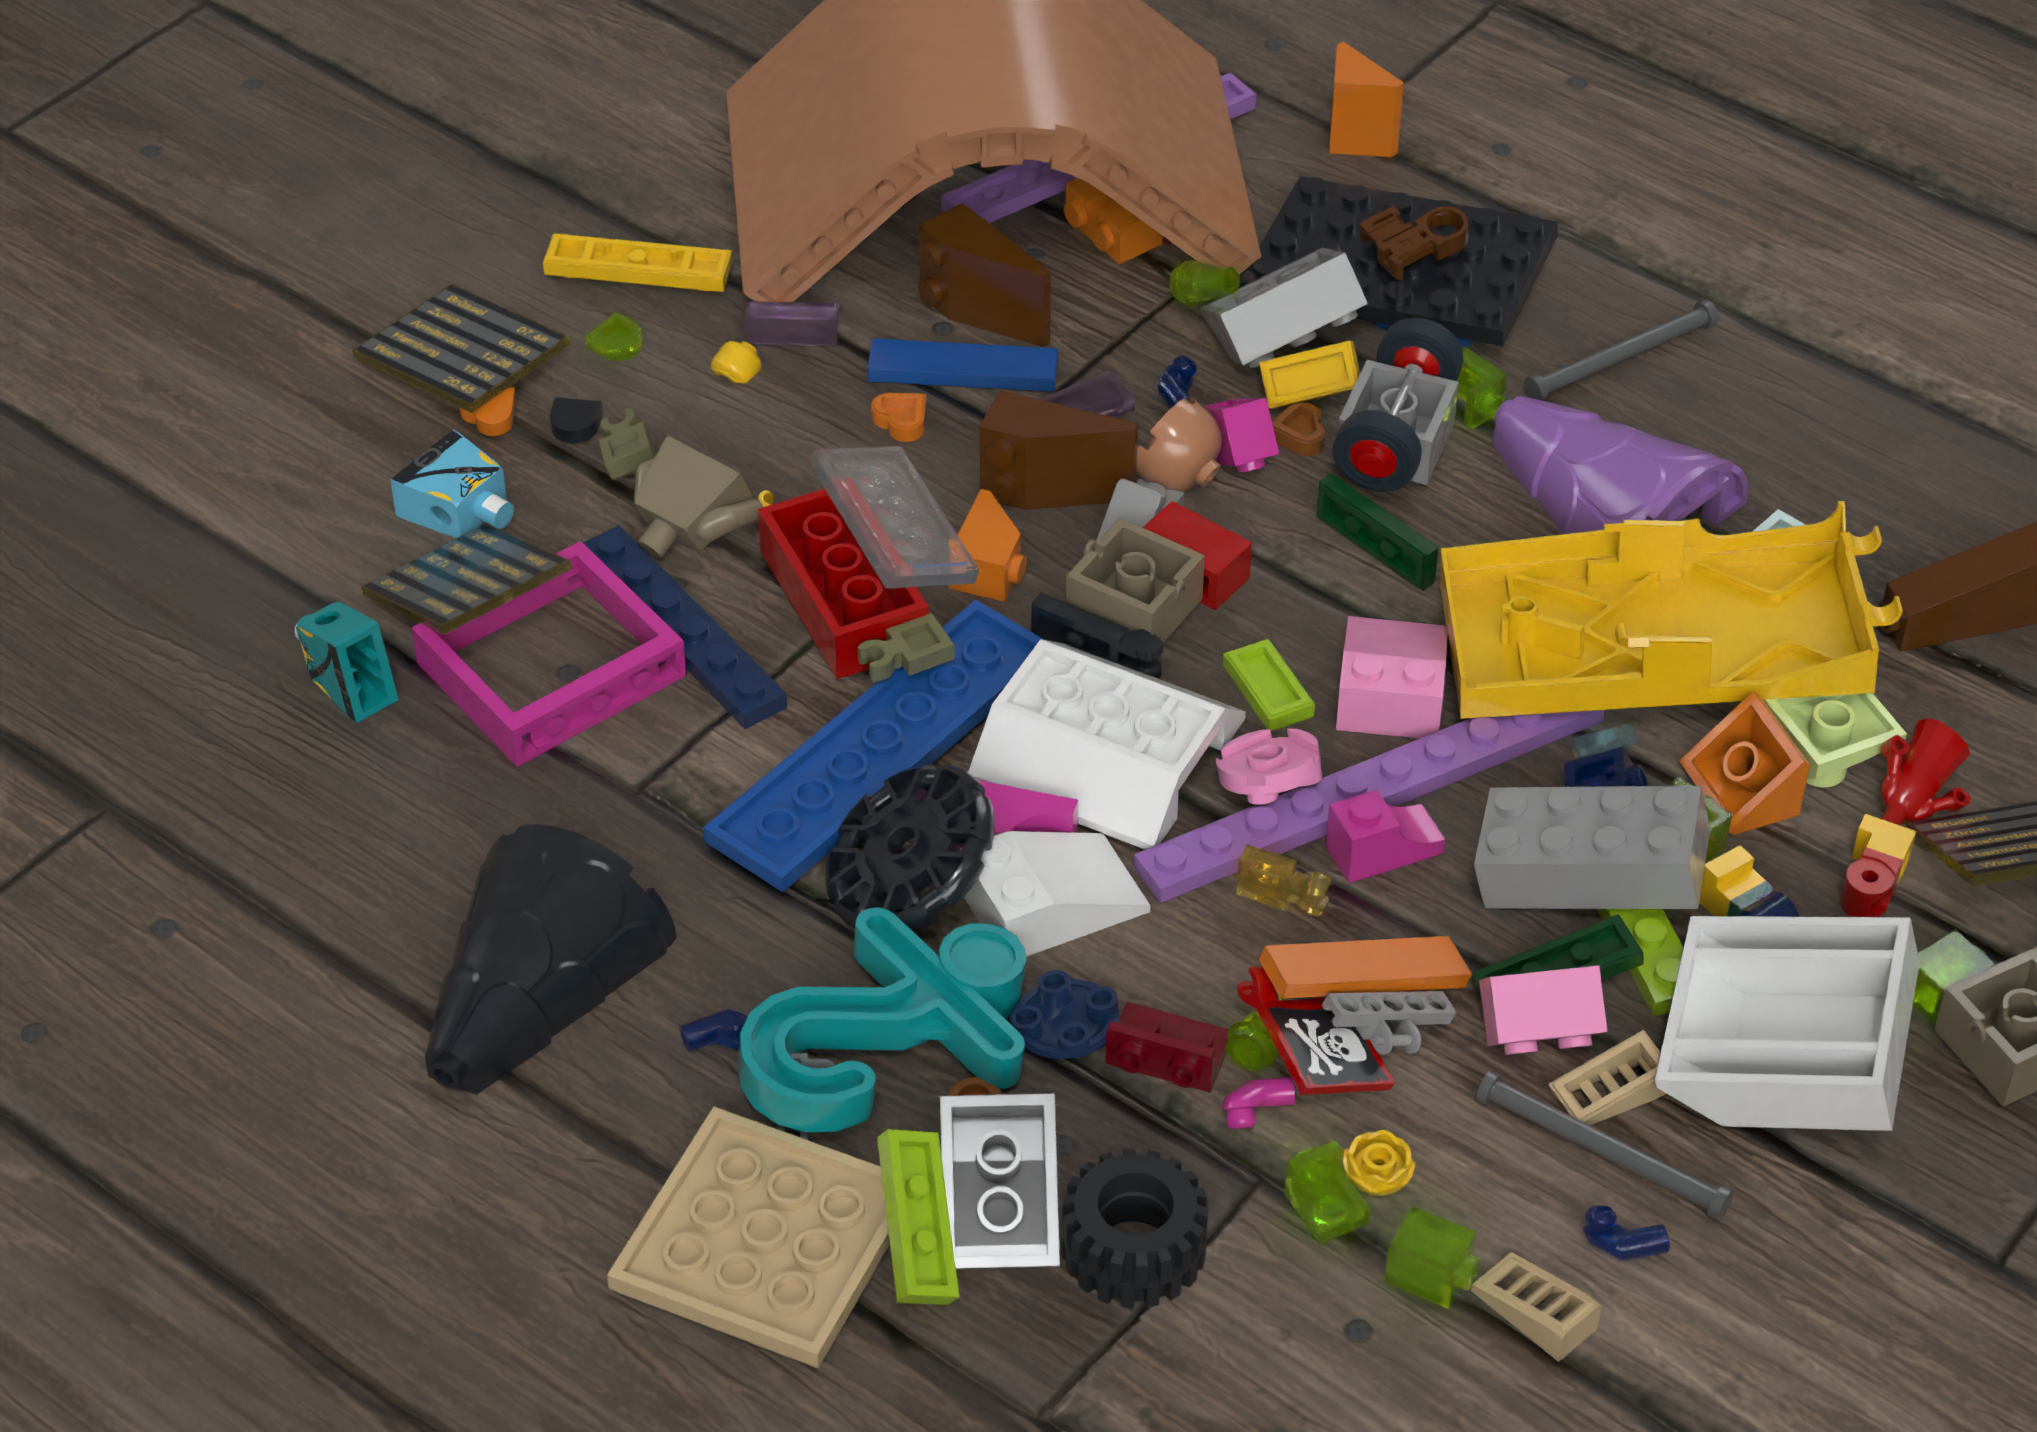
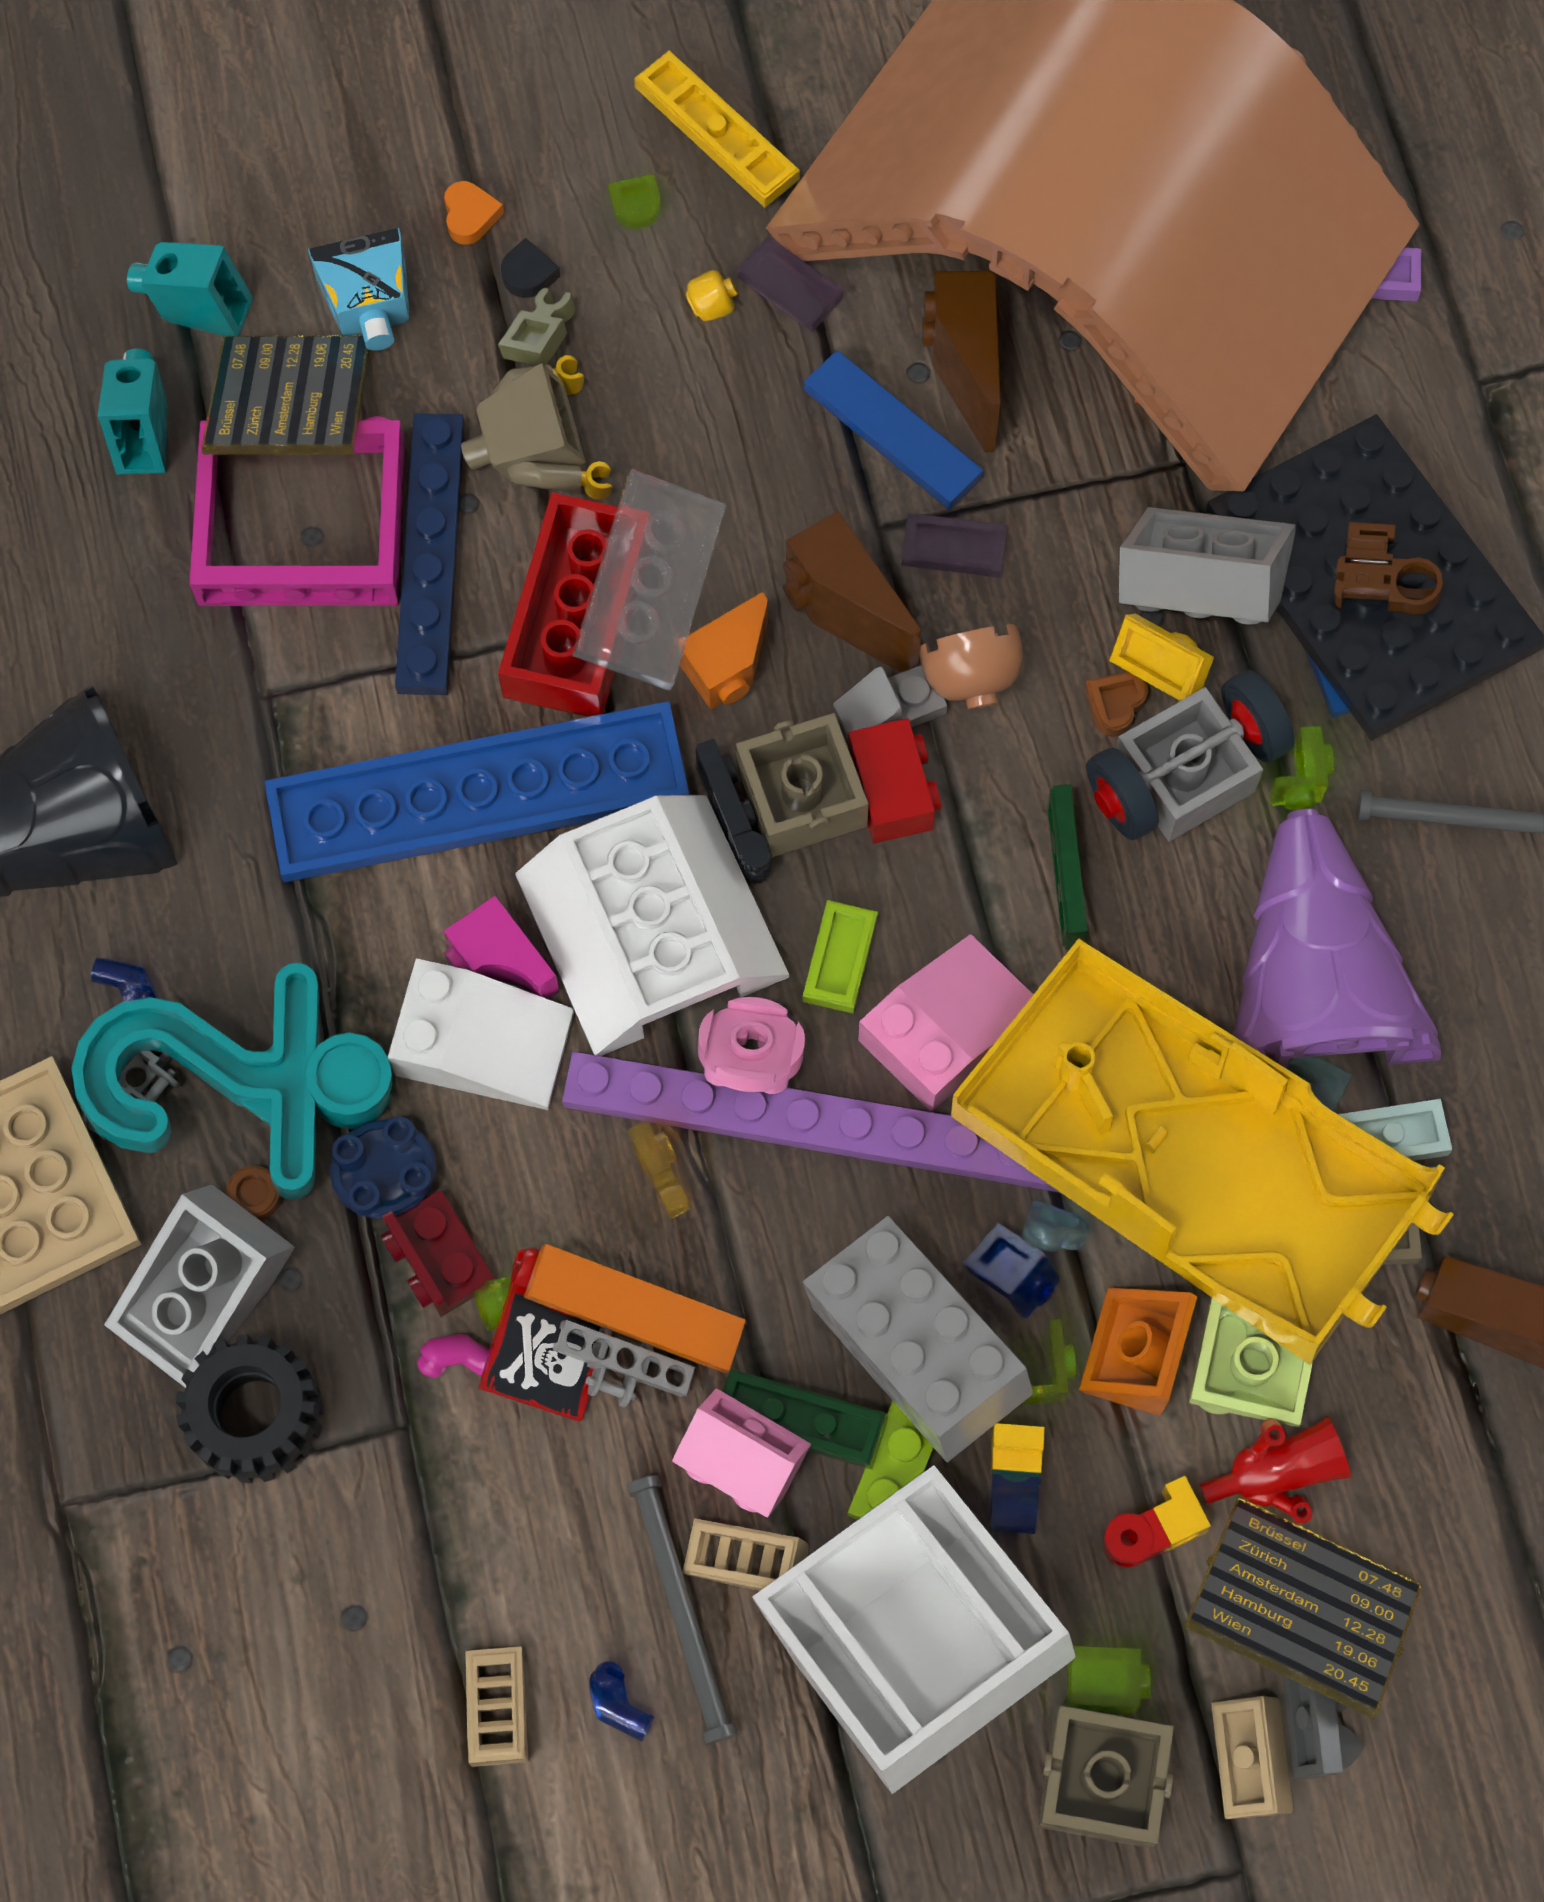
camera: 40 degrees right, 25 degrees up
piece [352,284,571,413] -> none
black plate [825,765,995,931] -> none
olive plate [858,613,955,682] -> none
orange tile [871,393,927,442] -> none
lime plate [877,1129,959,1305] -> none
clear blue arm [1157,355,1197,409] -> none
clear neon green cone [1170,260,1240,306] -> none
dark pink arch [1203,398,1279,473] -> none
clear neon green bracket [1285,1141,1371,1244] -> none
dark pink arch [1326,790,1445,883] -> none
orange slope [1329,41,1404,157] -> none
yellow plate [1343,1130,1416,1196] -> none
clear neon green brick [1384,1206,1480,1309] -> none
none -> teal torso [127,242,254,337]

